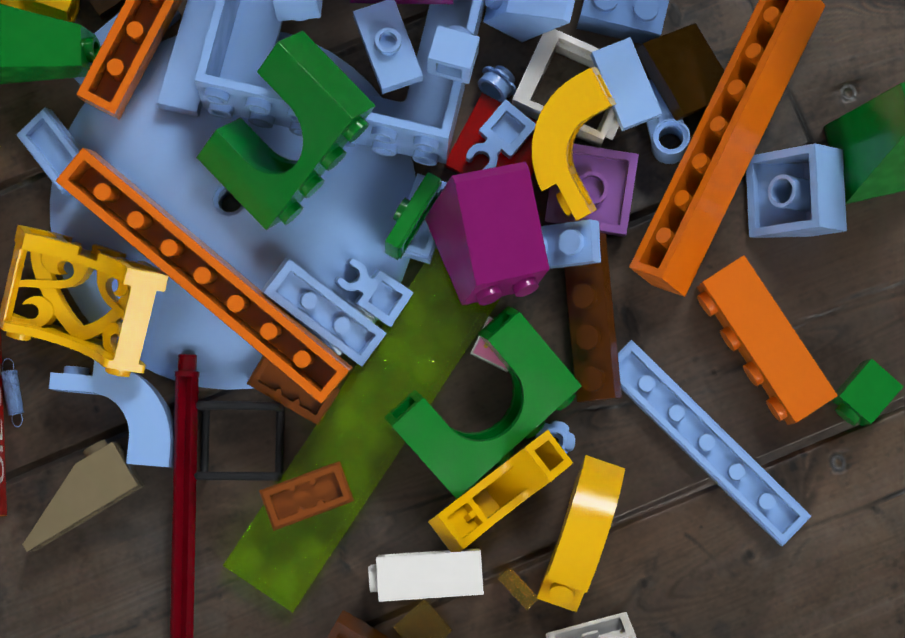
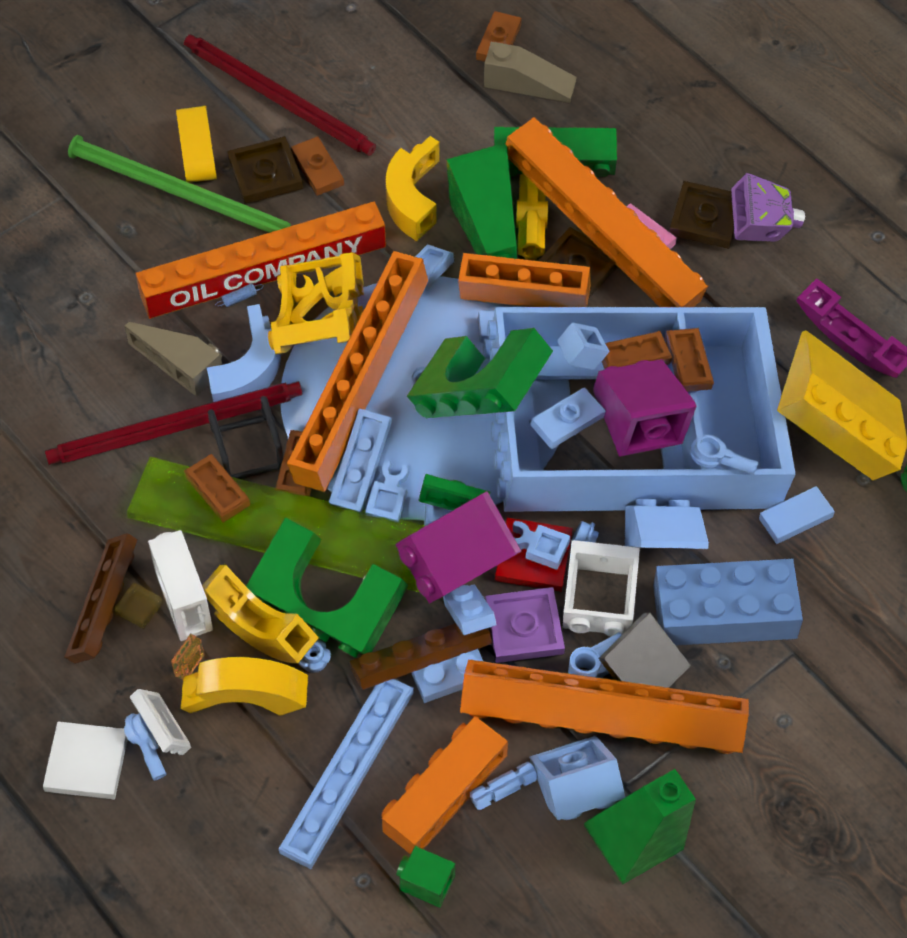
camera: 75 degrees right, 25 degrees down
light blue plate [427,25,480,84] -> none
yellow arch [532,67,616,221] -> none
light blue tile [591,37,662,131] -> none
none -> light blue plate [412,649,484,703]
none -> light blue axle [470,762,537,810]

